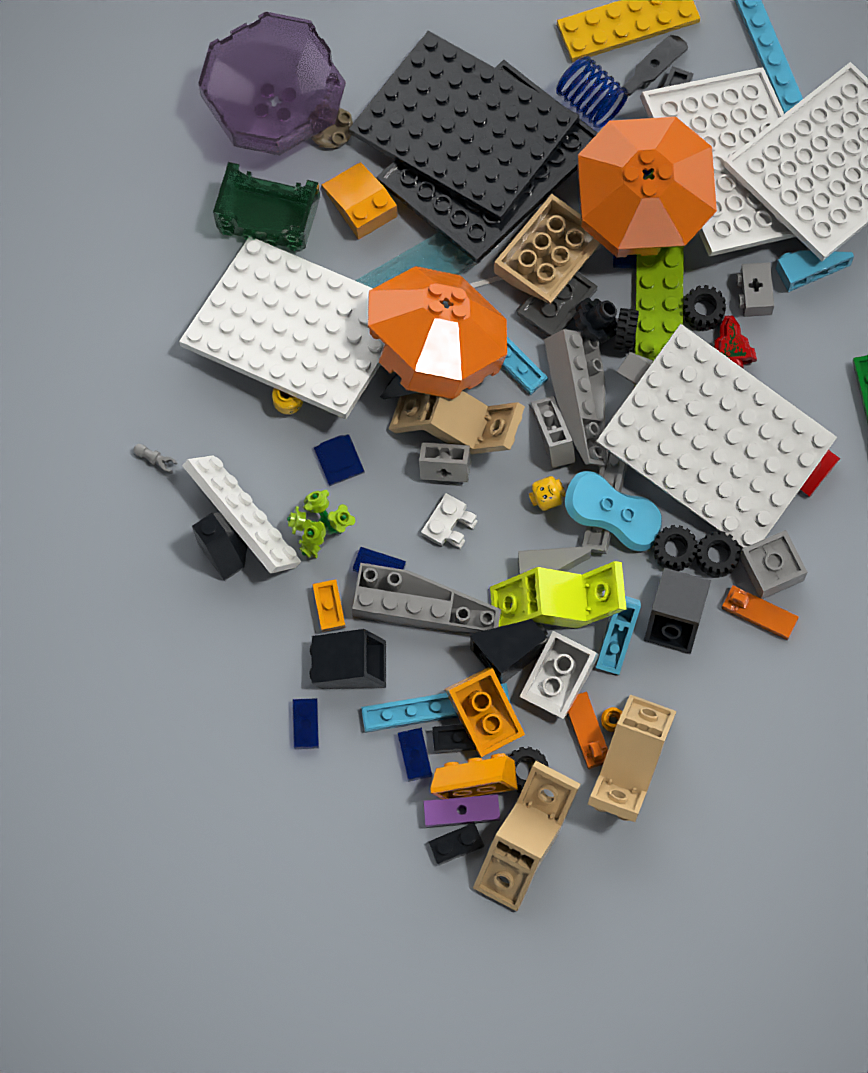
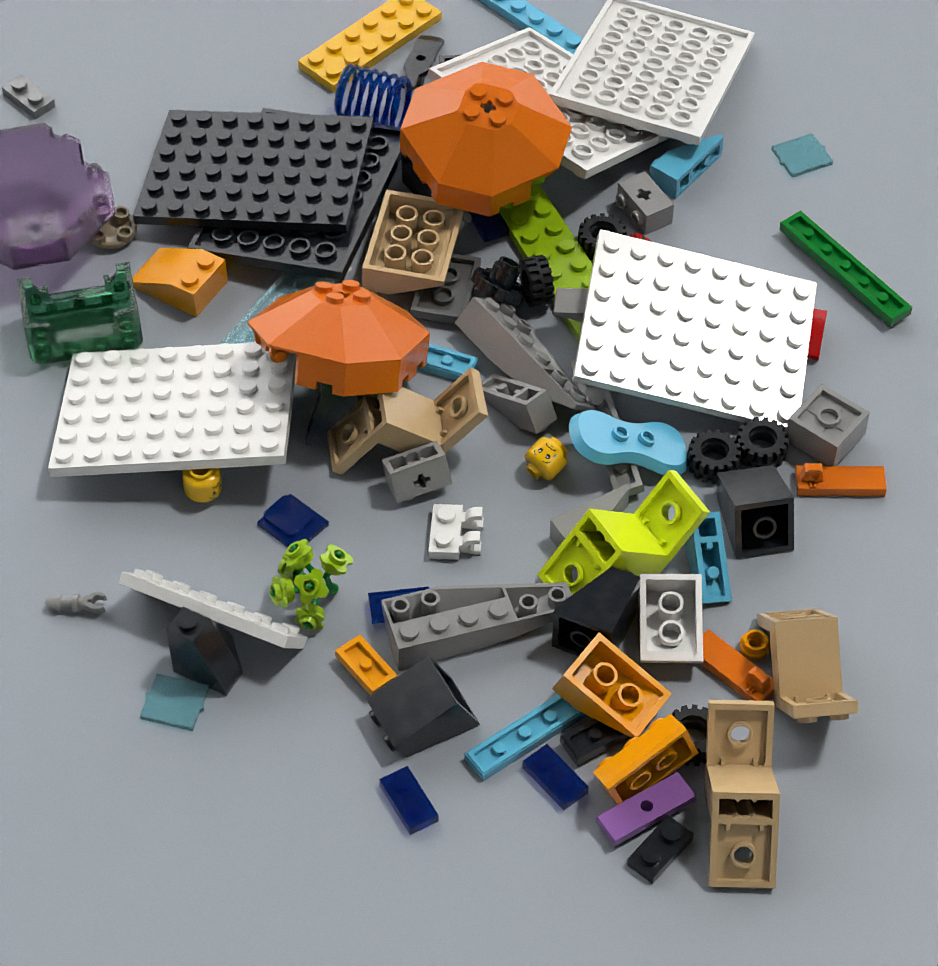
camera: 30 degrees left, 20 degrees down
none -> clear light blue piece [140,673,209,731]

